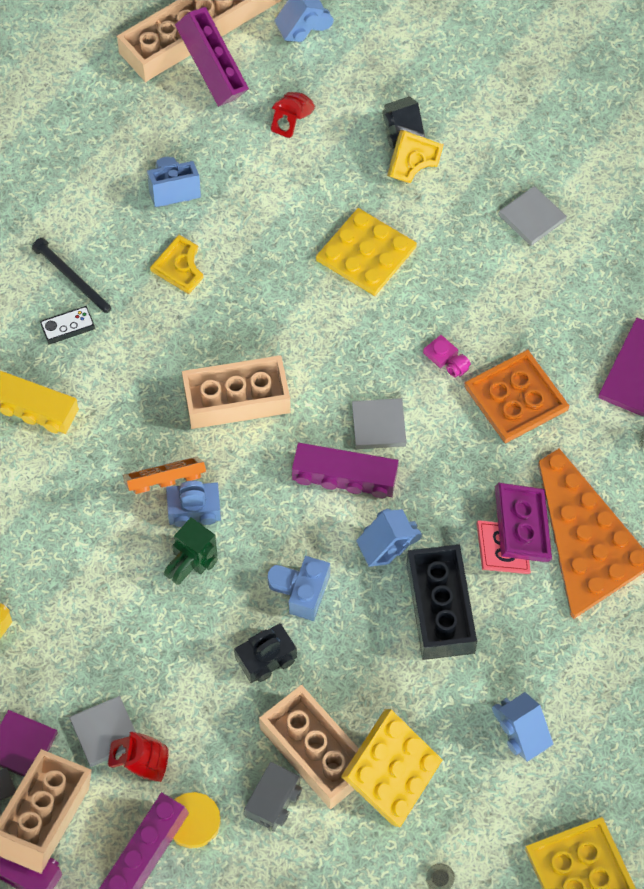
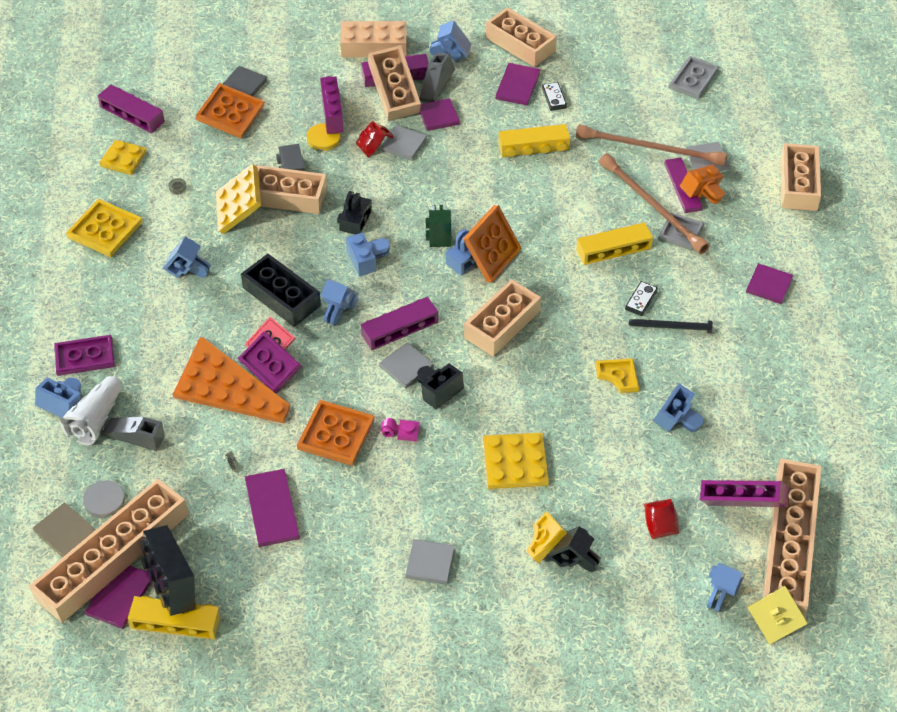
camera: 140 degrees right, 10 degrees down
none -> black brick [417,363,464,410]

